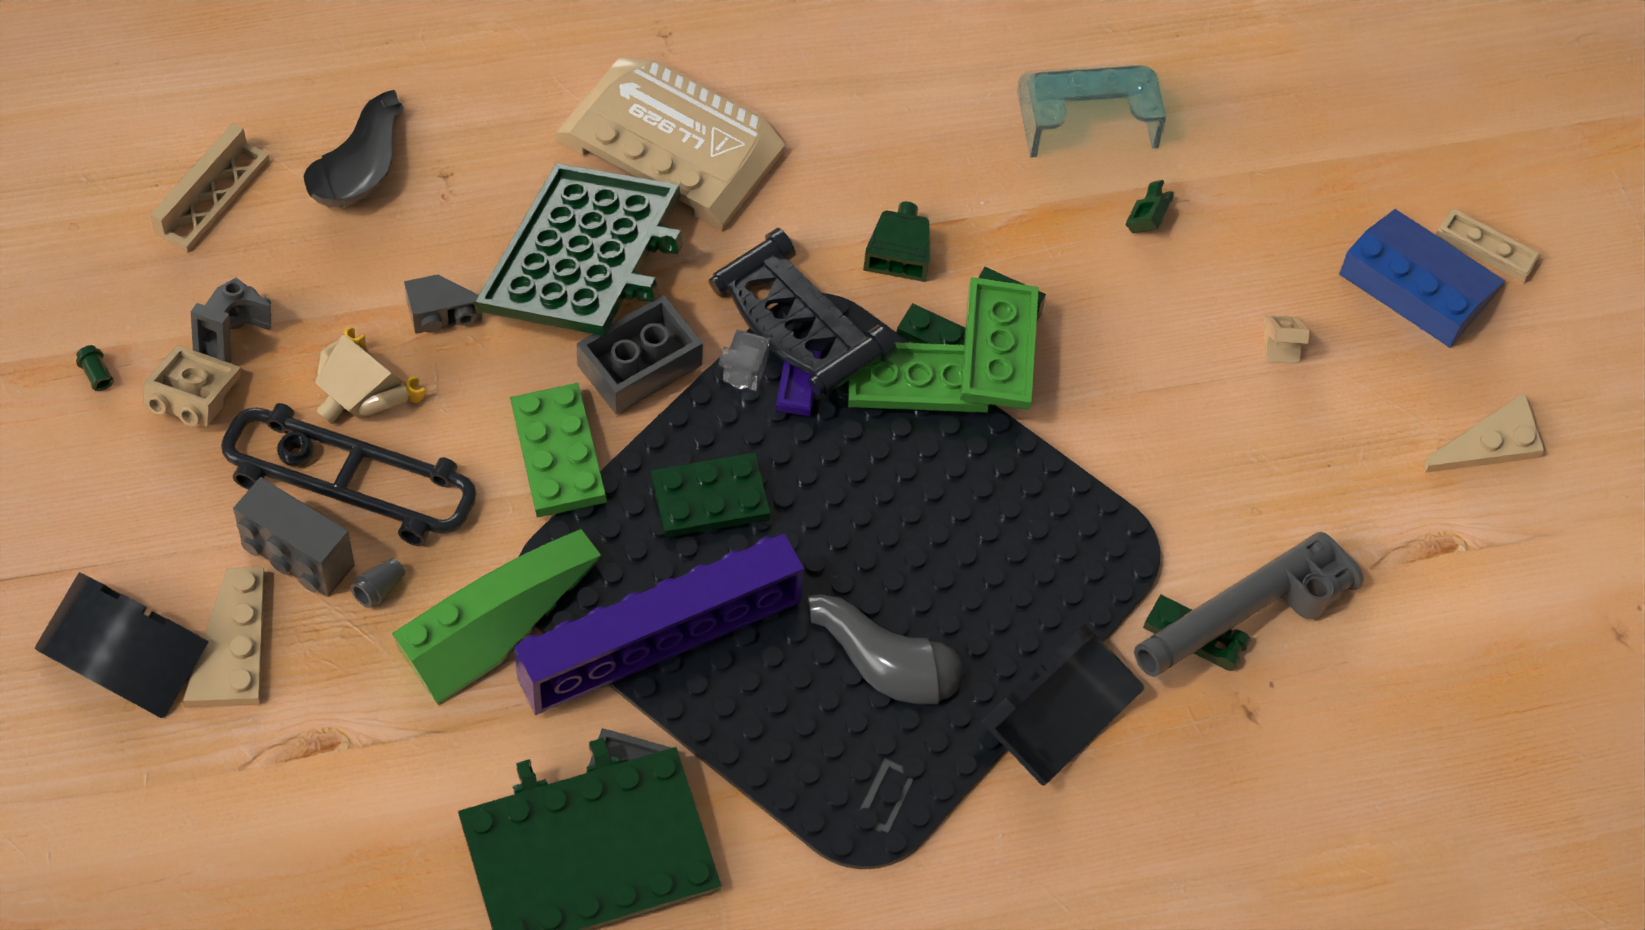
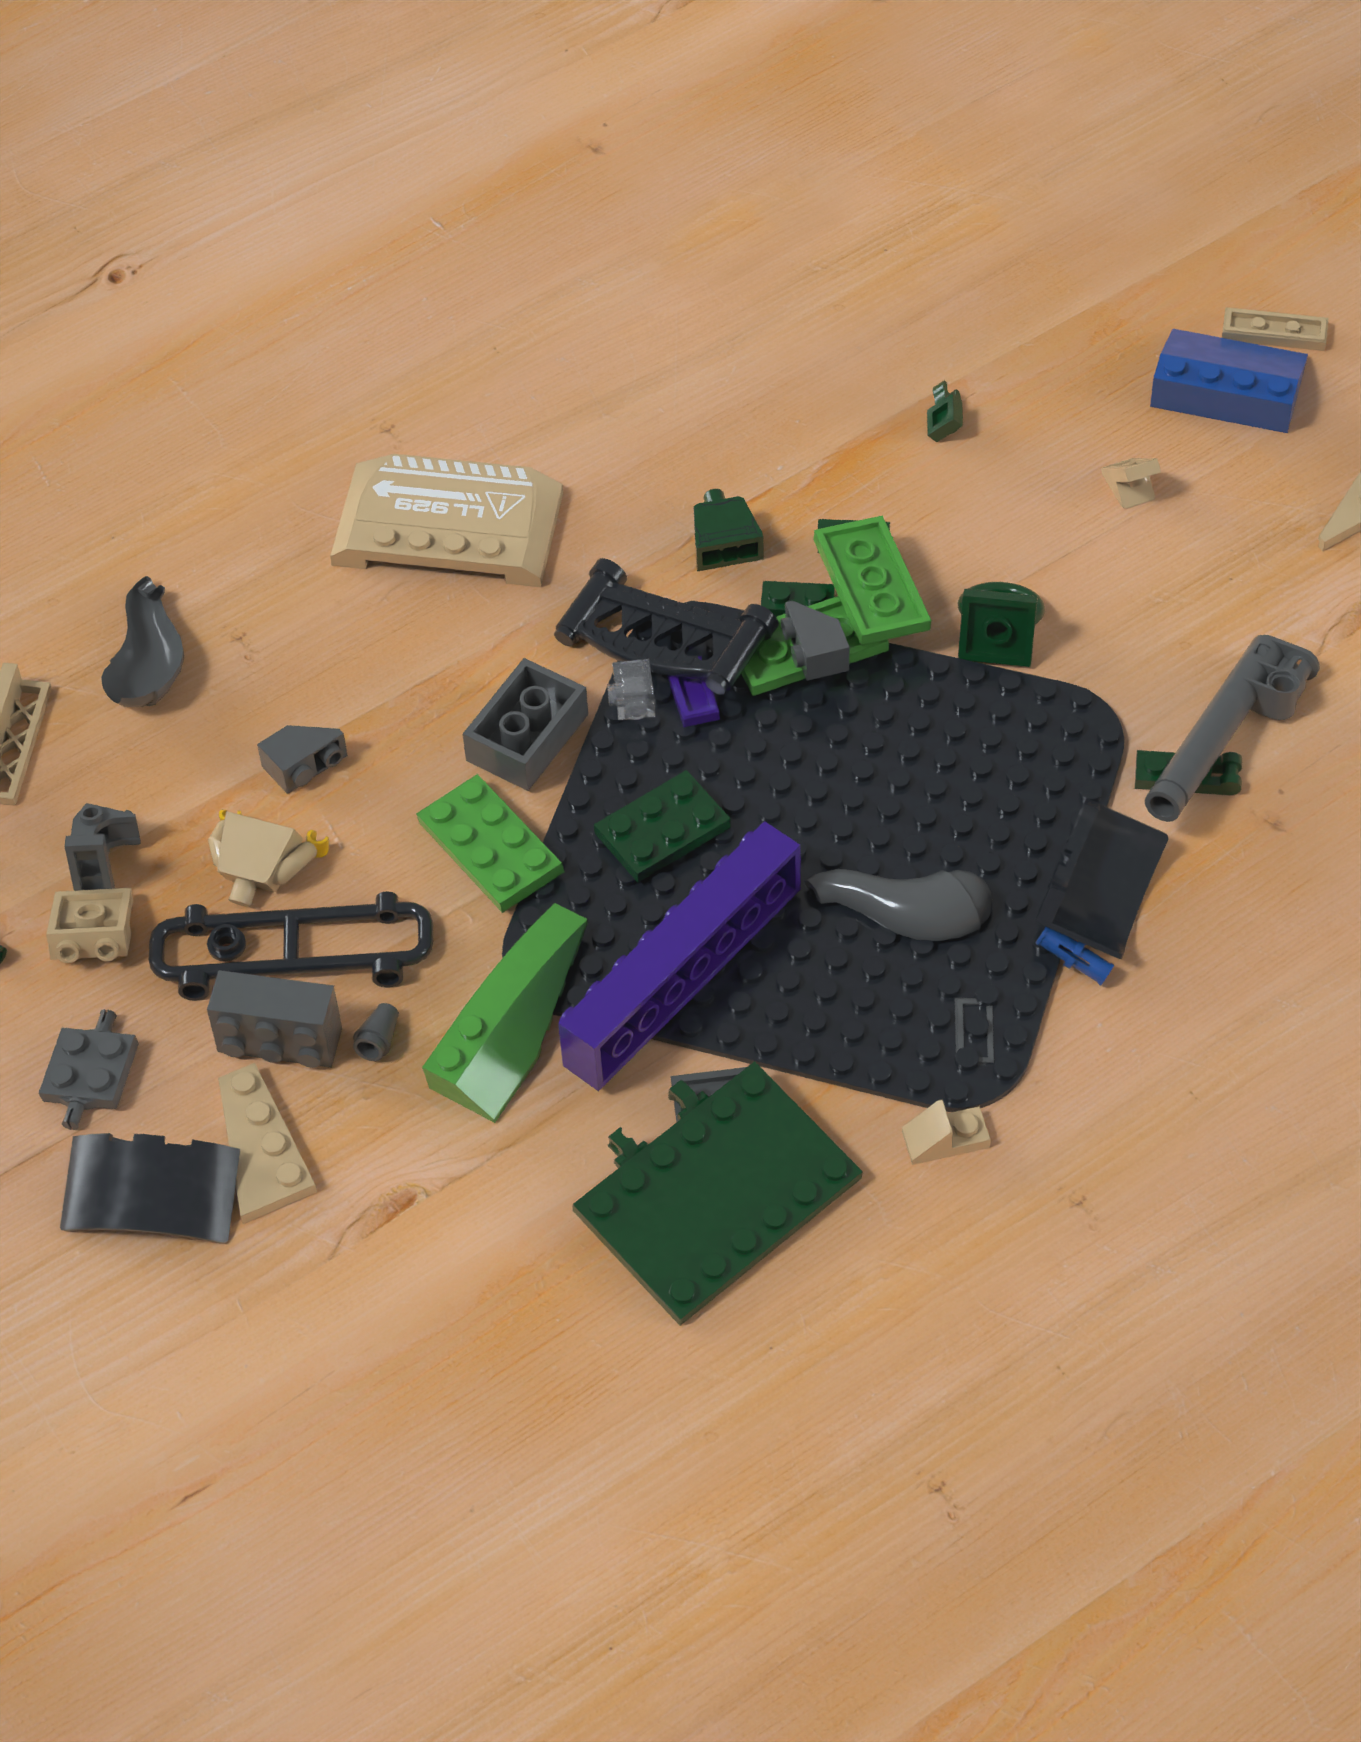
camera: 15 degrees left, 5 degrees down
hinge [475,163,683,336] -> none
clear light blue windscreen [1017,64,1166,158] -> none
none -> dark grey plate [39,1009,139,1130]
none -> dark grey slope [780,601,849,681]
none -> tan slope [902,1100,991,1165]
none -> dark green tile [958,582,1045,667]
none -> blue pin [1036,927,1114,986]

